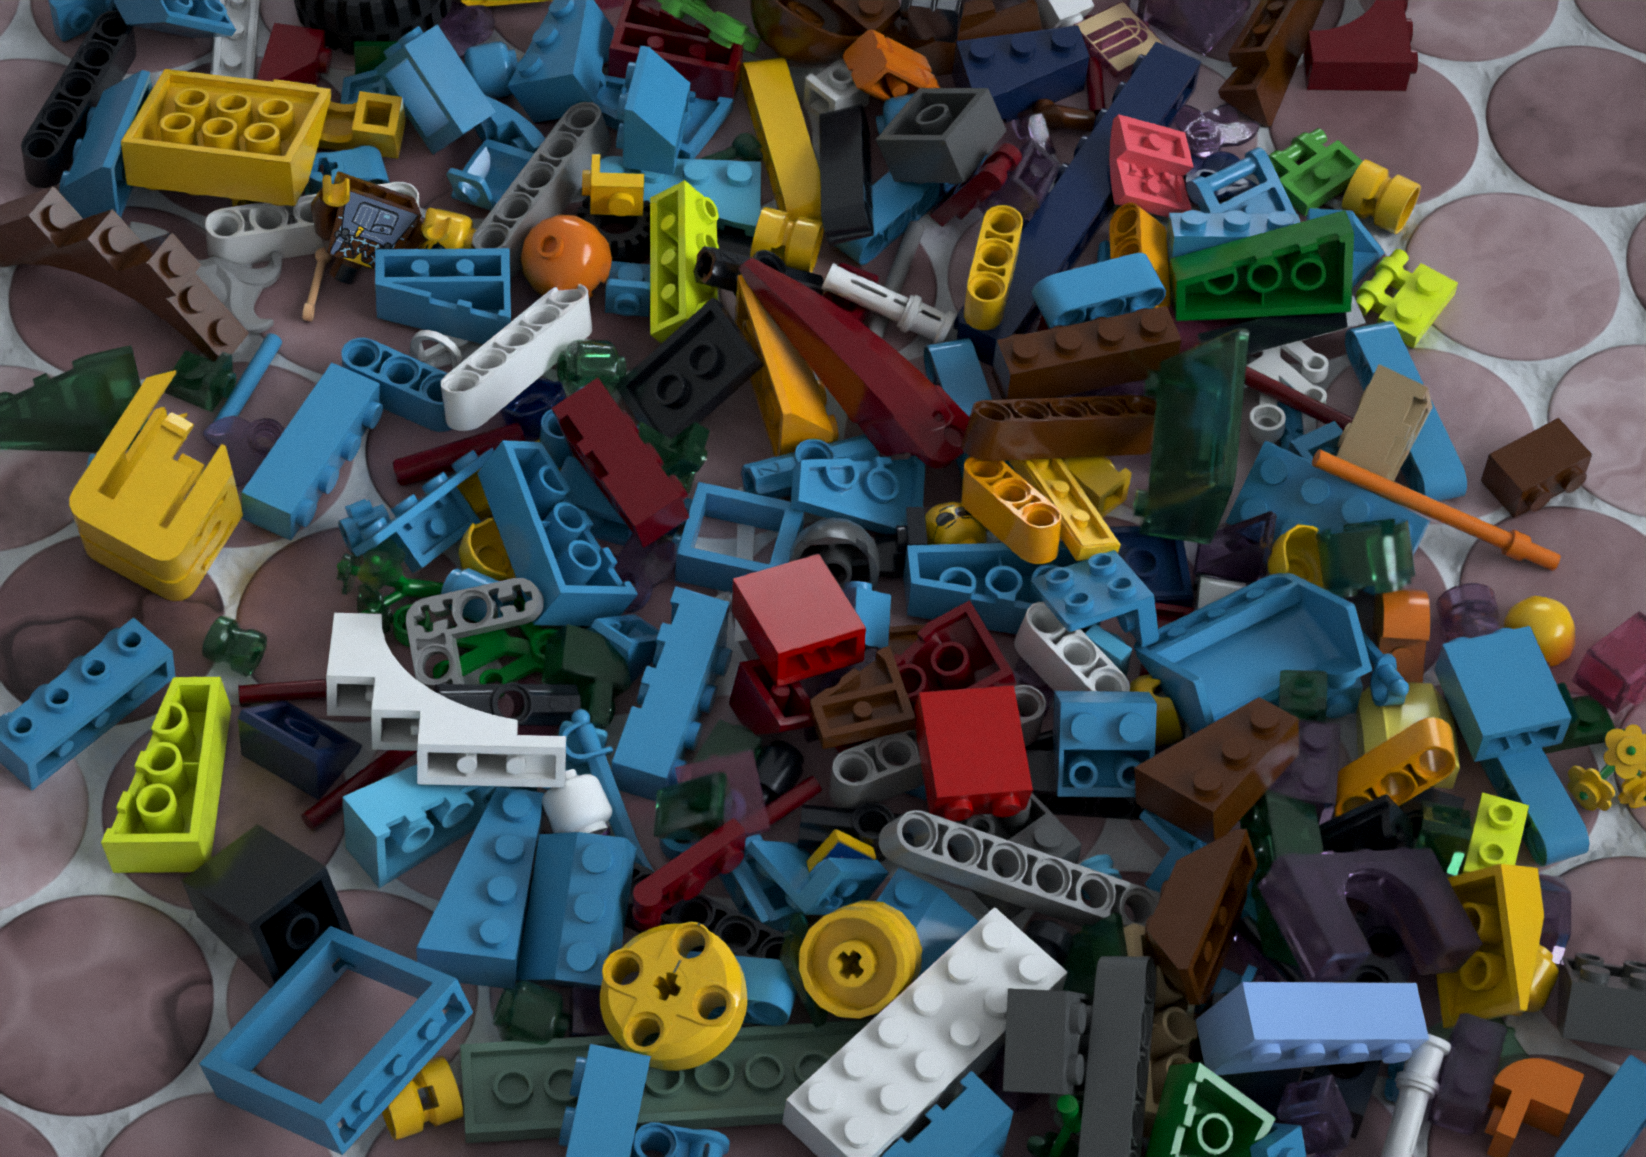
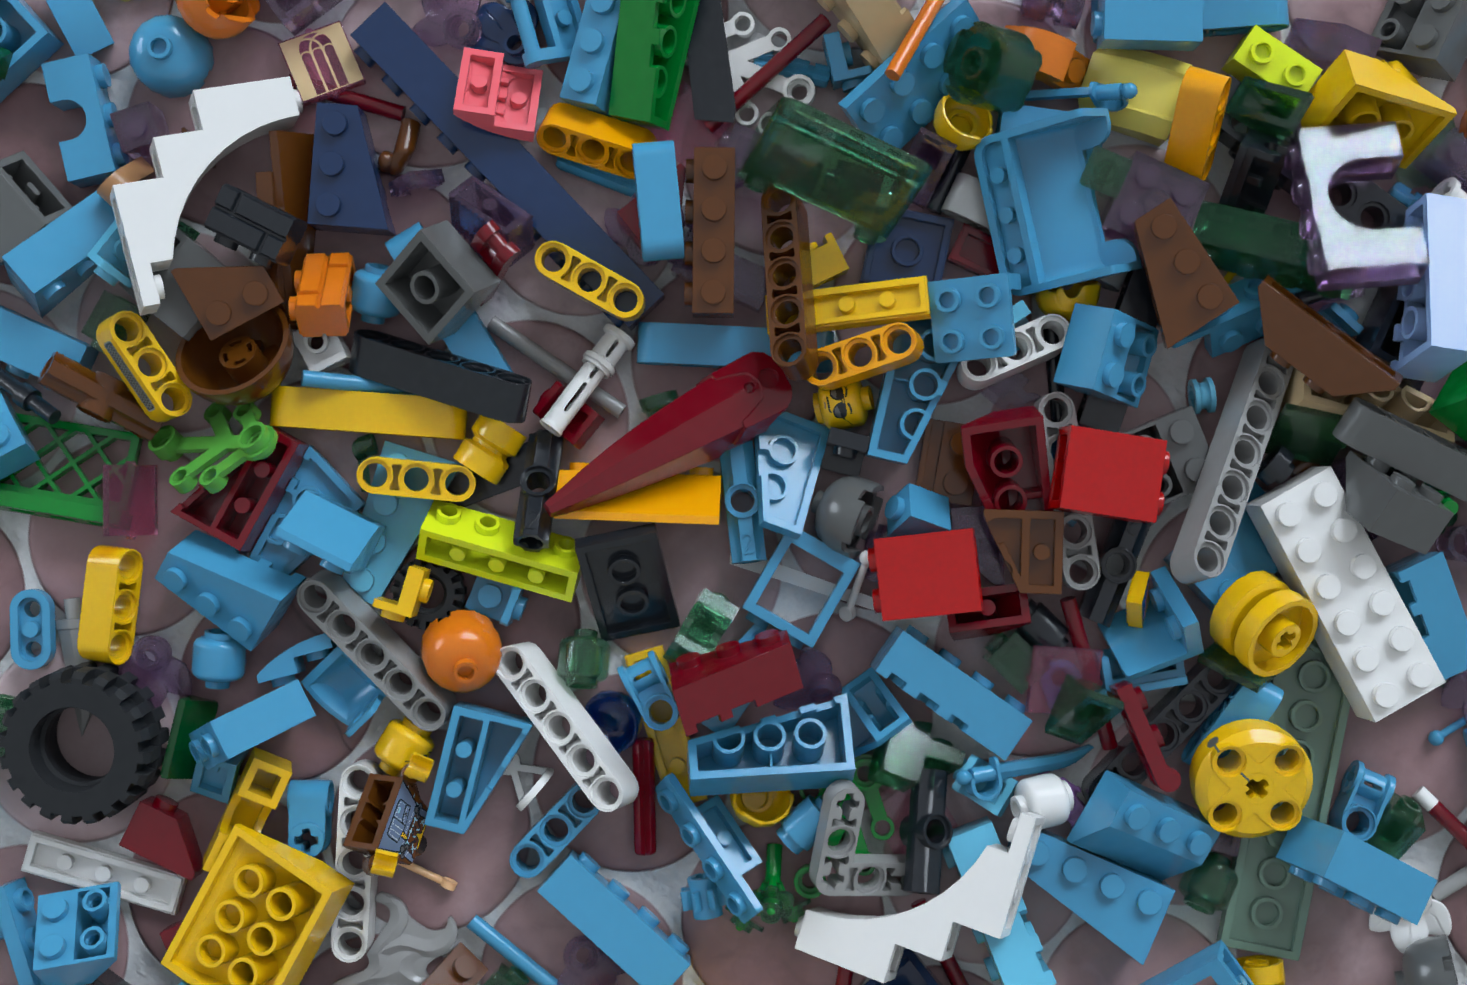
camera: 70 degrees left, 35 degrees up
none -> dark azure bar [301,370,419,396]
none -> yellow beam [356,456,476,502]

